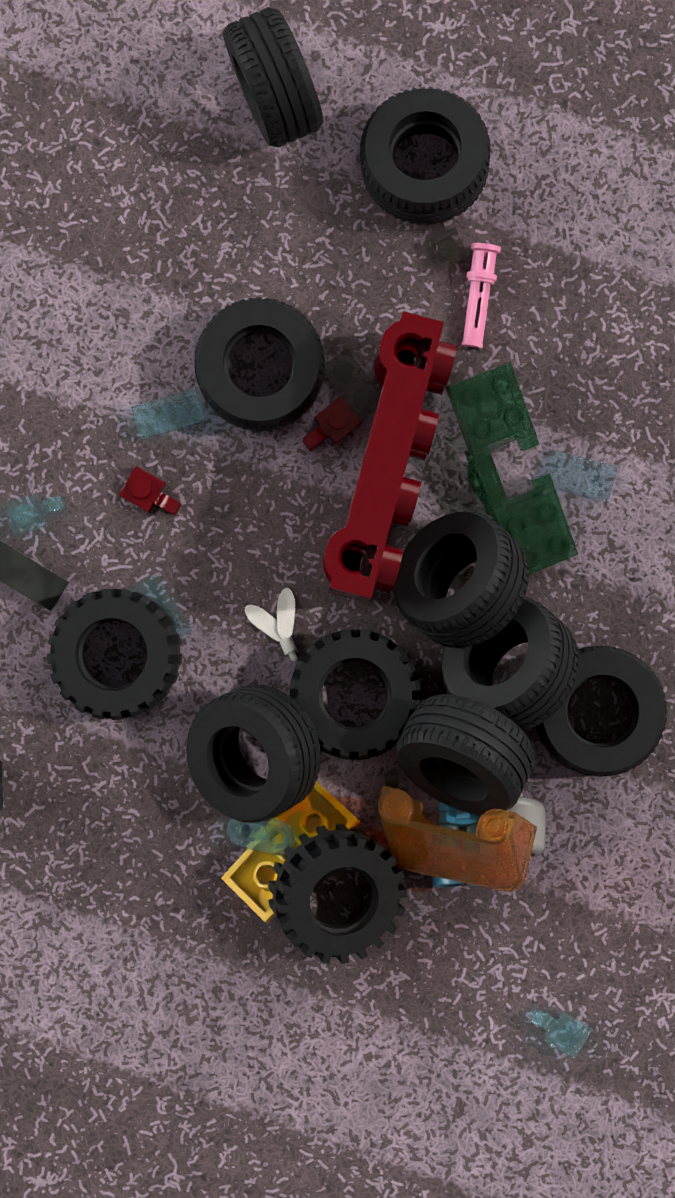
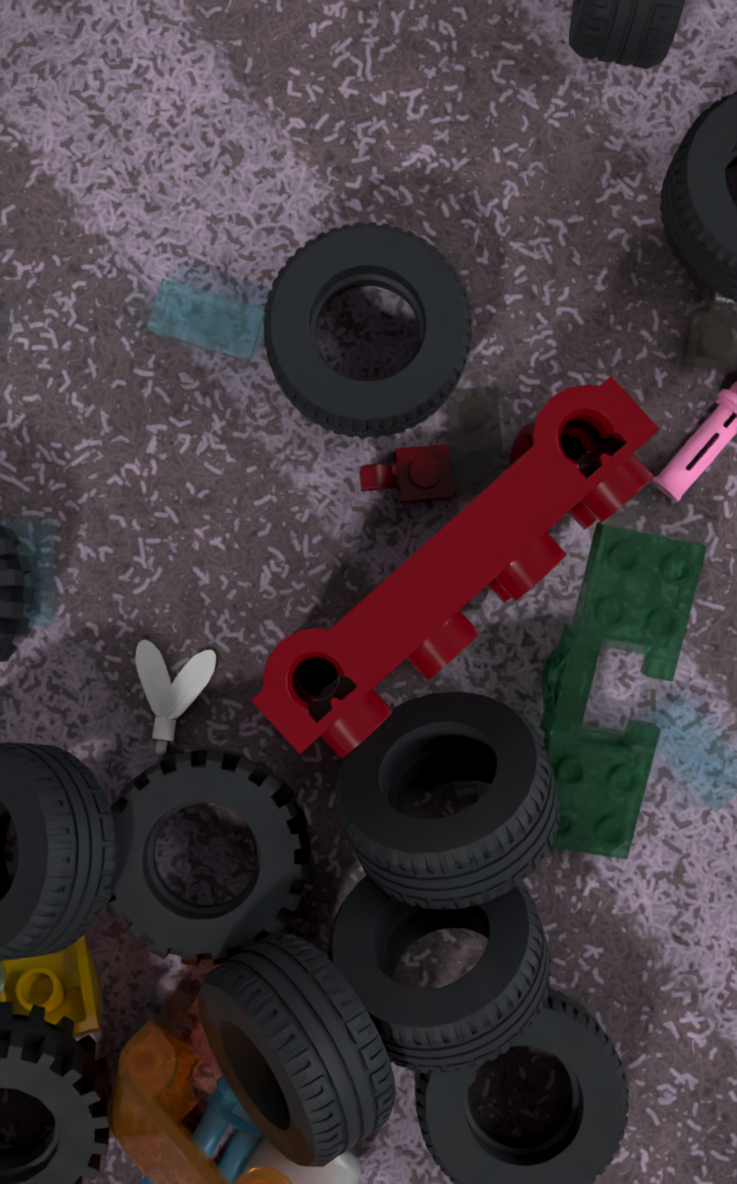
camera: 30 degrees right, 0 degrees up
dark red plate [119,466,182,516] -> none

